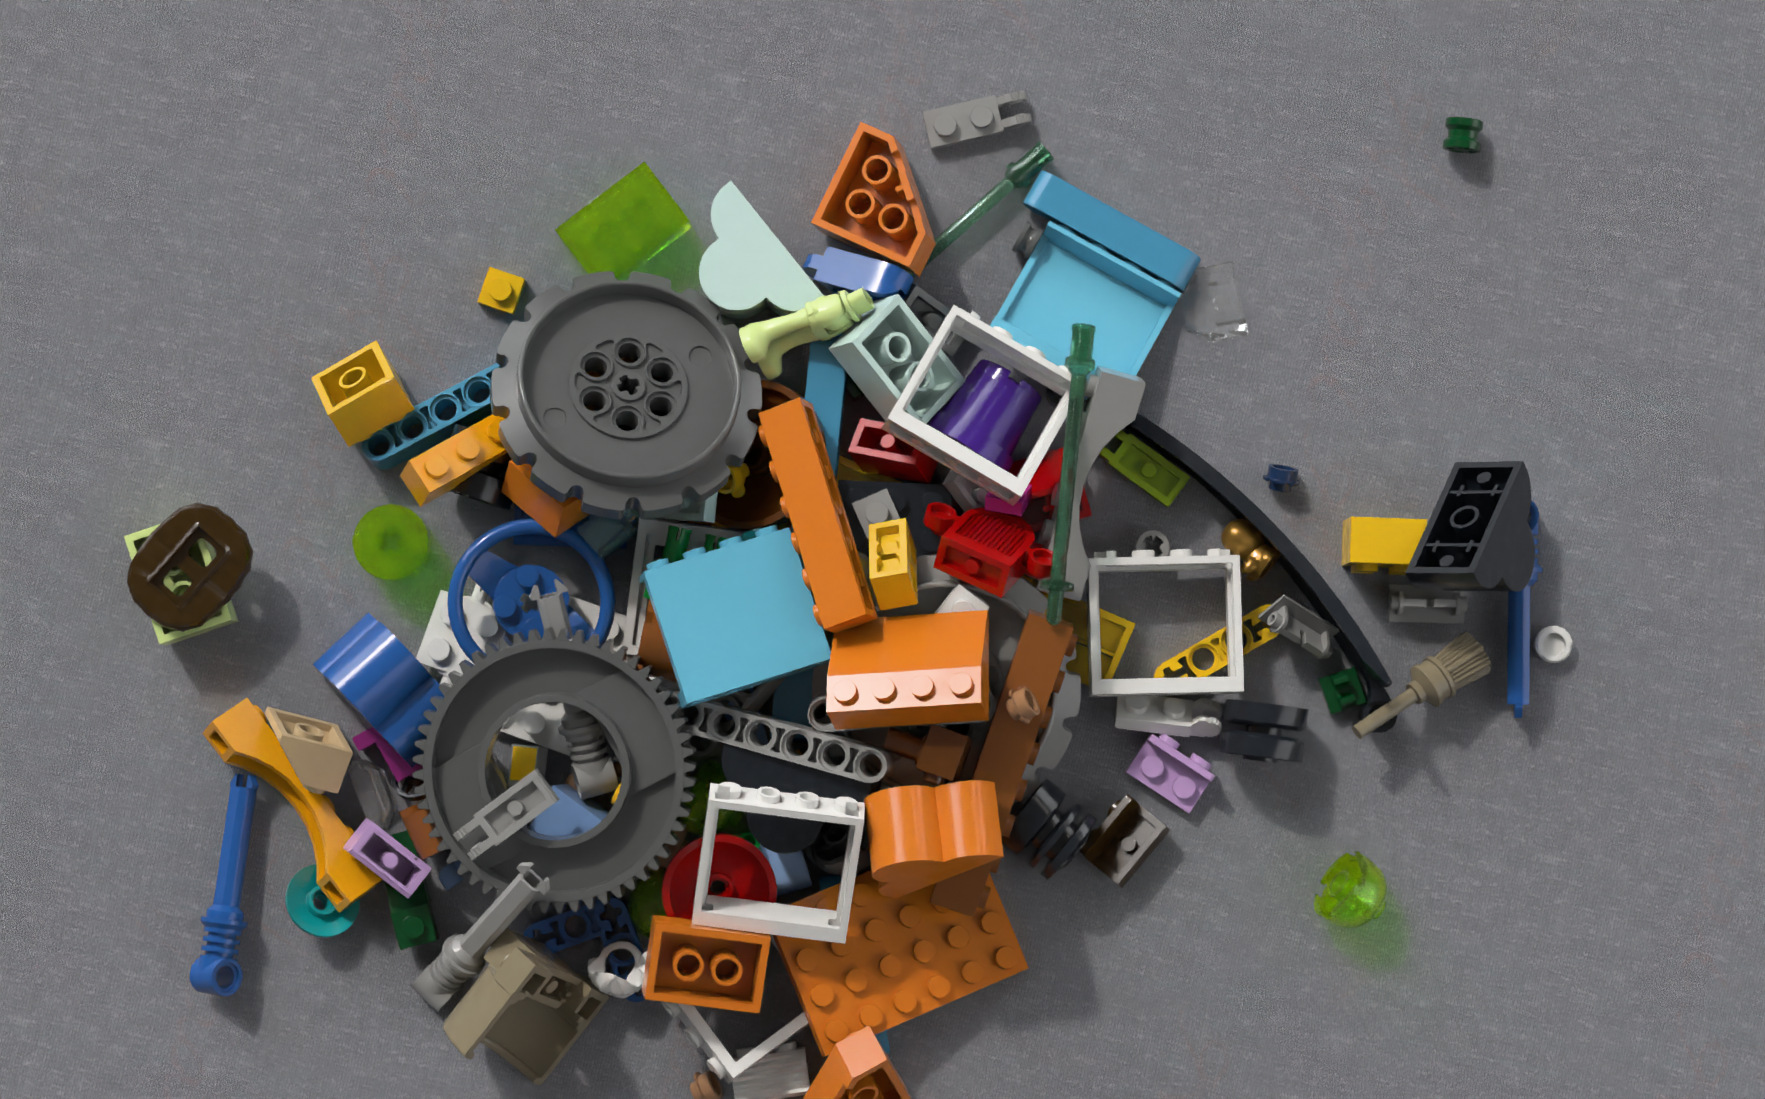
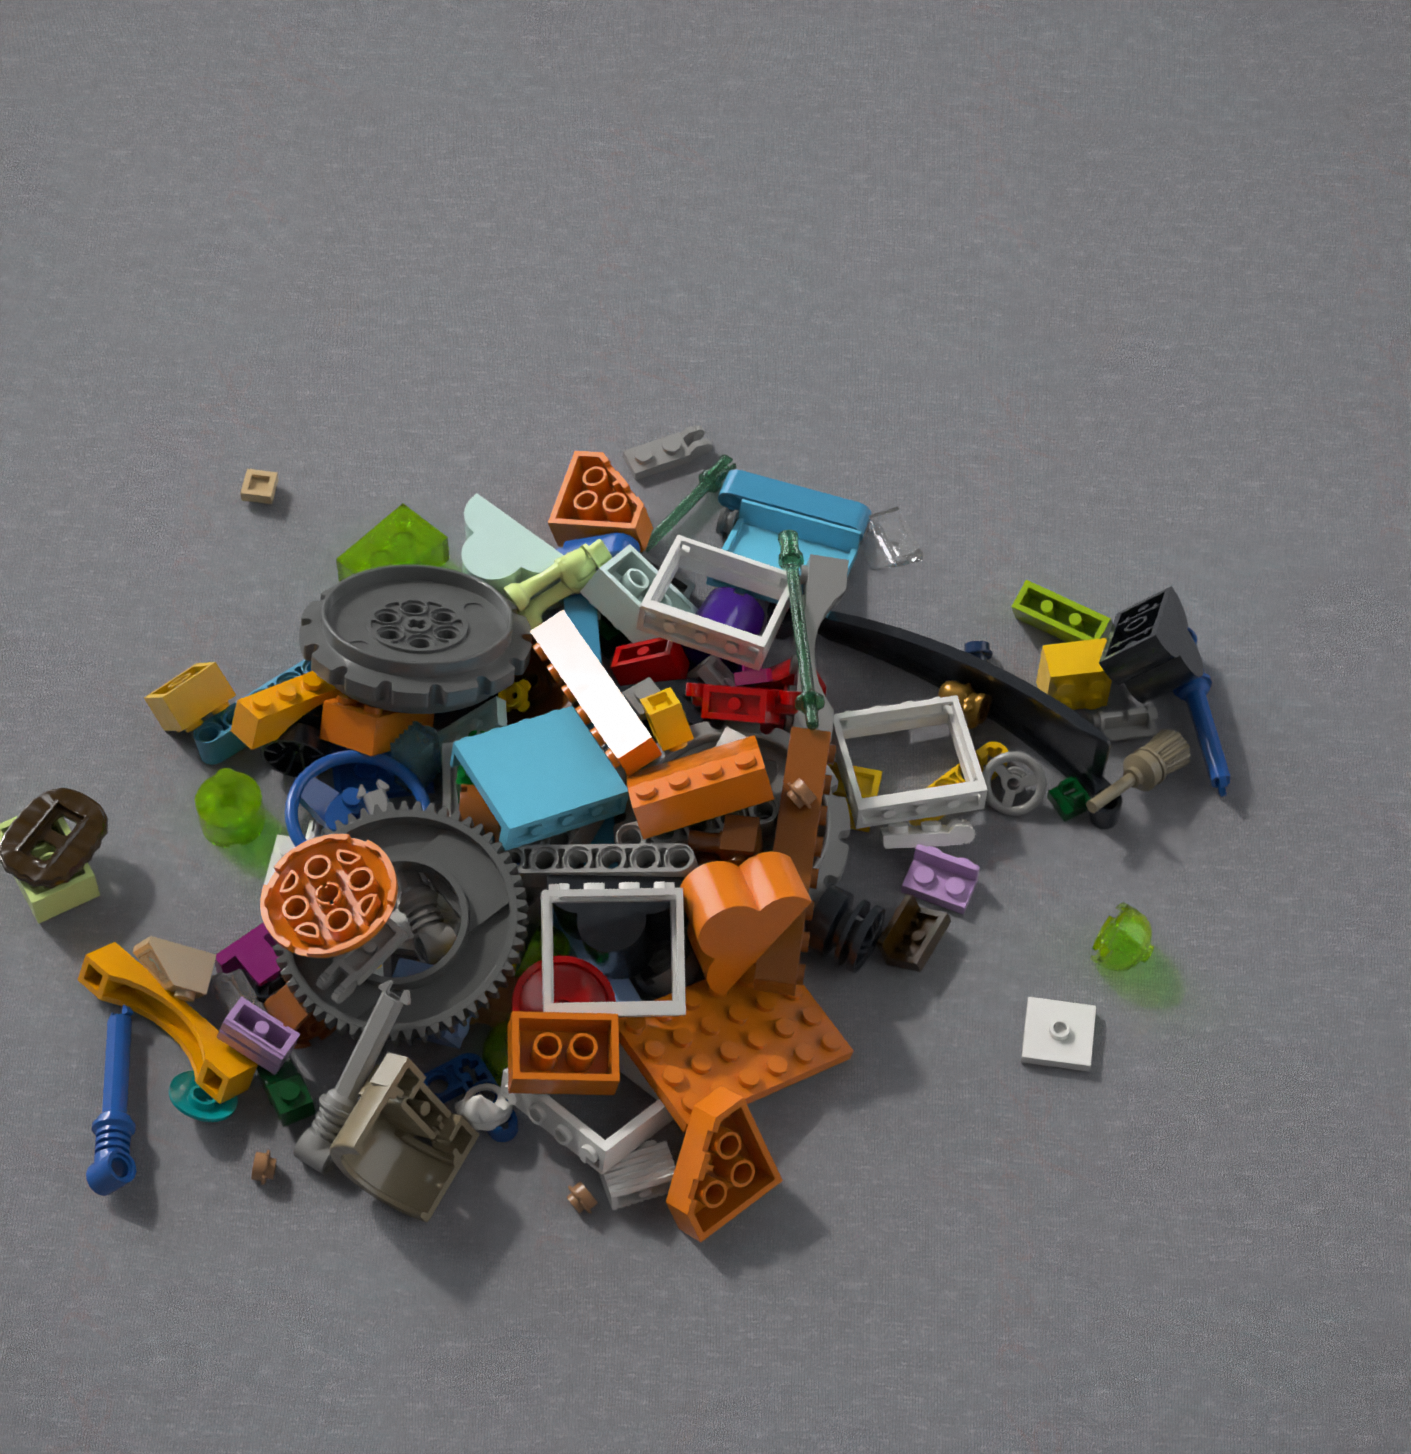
camera: 10 degrees left, 30 degrees down
blue brick [313,613,444,768] -> none
medium blue hand [439,860,464,890] -> none
yellow plate [477,267,526,315] -> none
lime hinge [1099,430,1191,508] -> none
black wheel [1219,699,1308,763] -> none
light grey hinge [1258,595,1339,659] -> none
dark green wheel [1443,117,1483,154] -> none
white tile [1533,626,1572,663] -> none
none -> tan plate [240,469,279,504]
none -> medium nougat plate [251,1150,277,1185]
none -> orange brick [260,834,398,958]
none -> light grey piece [982,752,1047,816]
none -> lime brick [1011,580,1113,642]
none -> white plate [1021,997,1096,1072]

